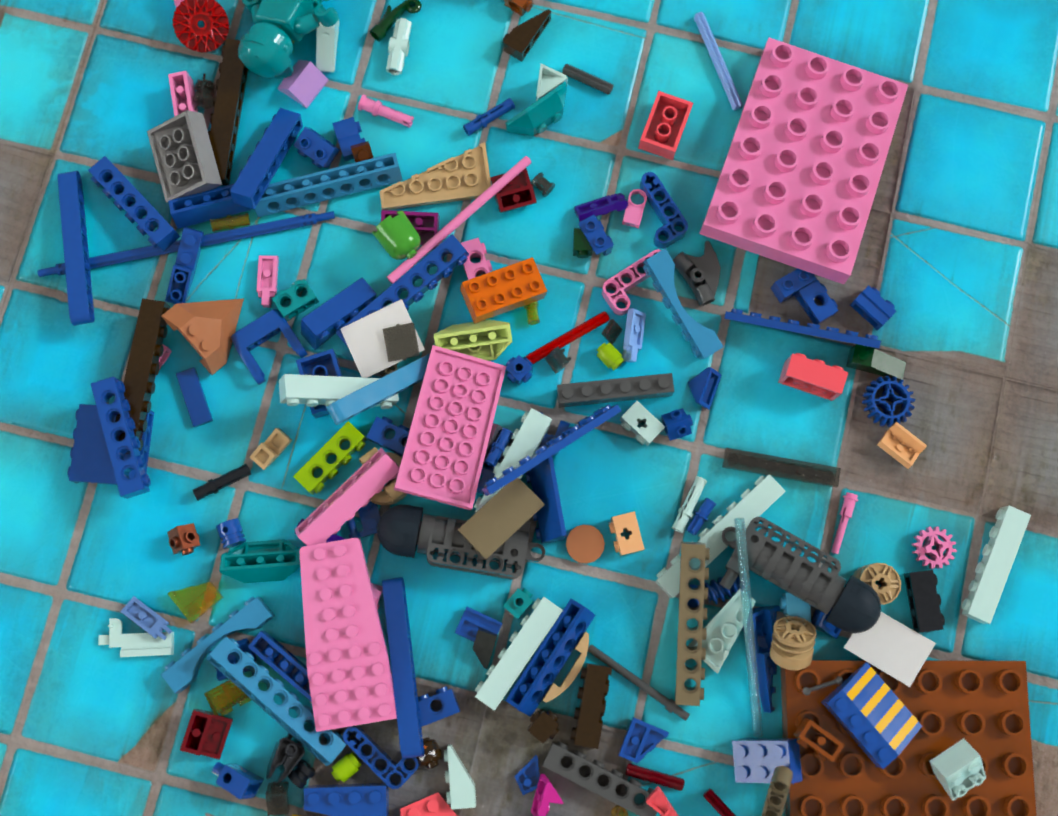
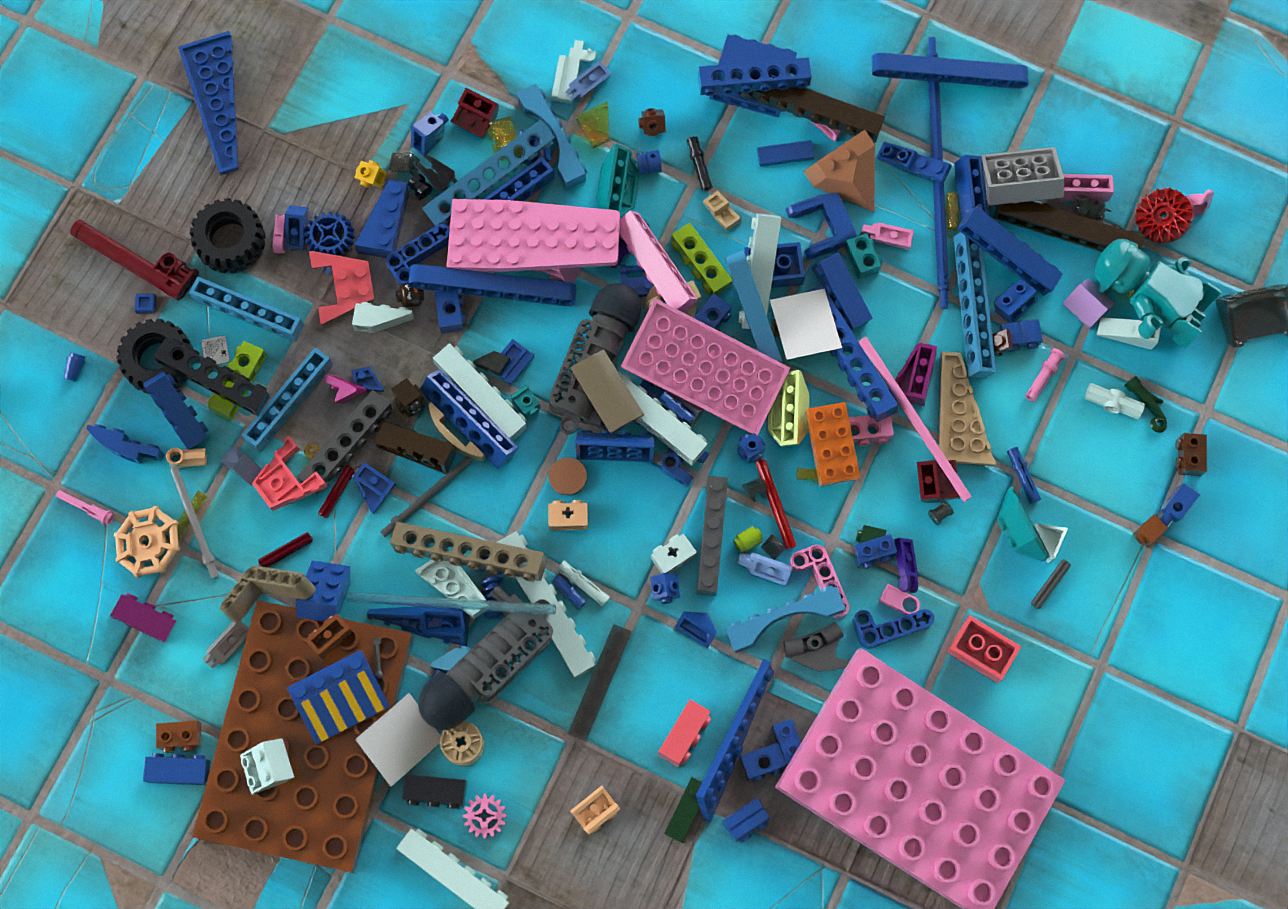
camera: 100 degrees right, 5 degrees down
blue brick [88,156,181,251] -> none
lime brick [331,752,362,783] -> none
bright green cylinder [372,211,421,260] -> none
clear smoke piece [383,322,420,362] -> none
blue wing [482,404,621,496] -> none
dark brown slope [503,9,551,62] -> none
light blue axle [694,12,743,110] -> none
tan wheel [770,616,817,670] -> none
bright pink pin [831,492,859,554] -> none
blue gear [862,376,915,427] -> none

